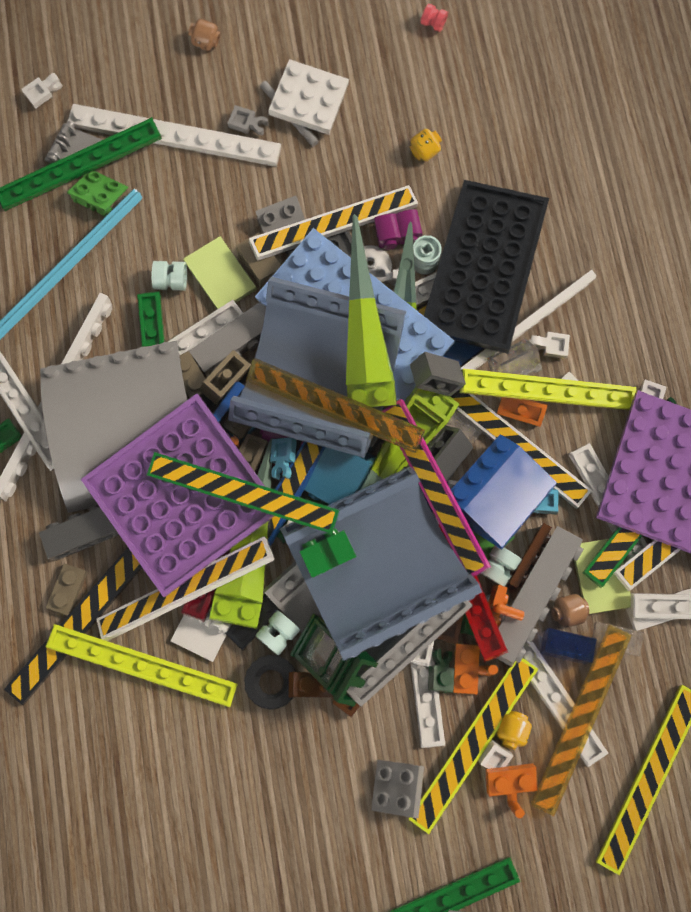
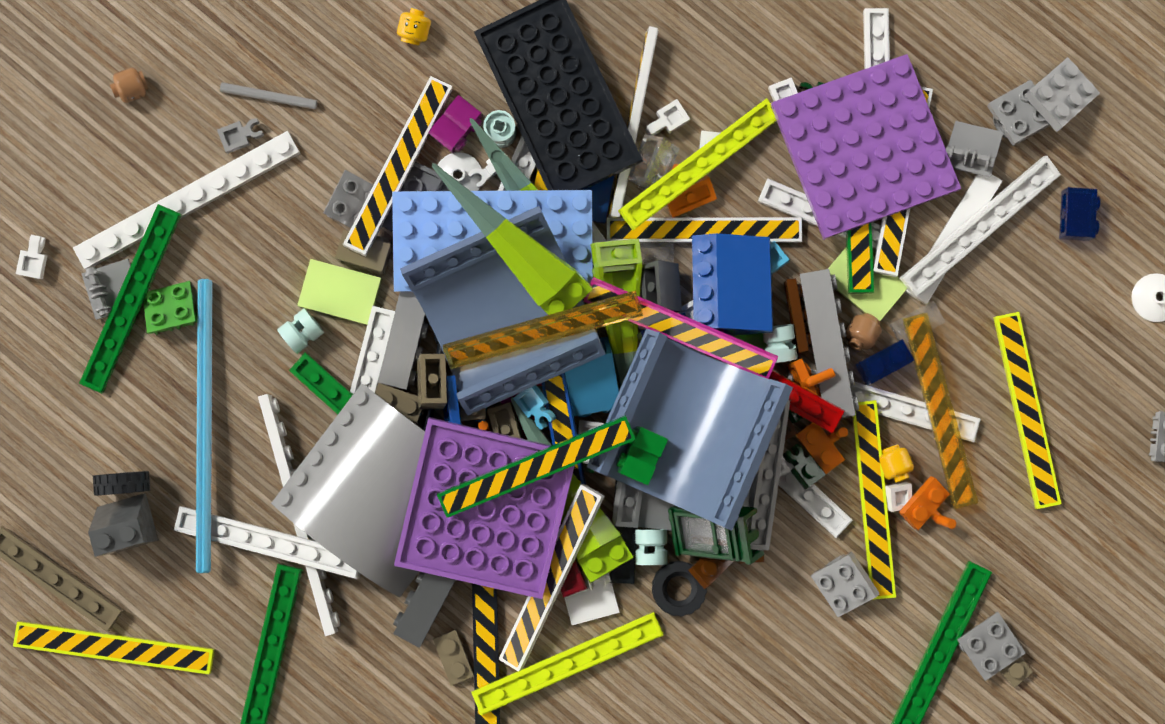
camera: 40 degrees left, 10 degrees up
white plate [268,59,349,135] -> none
dark grey brick [410,352,466,397] -> none

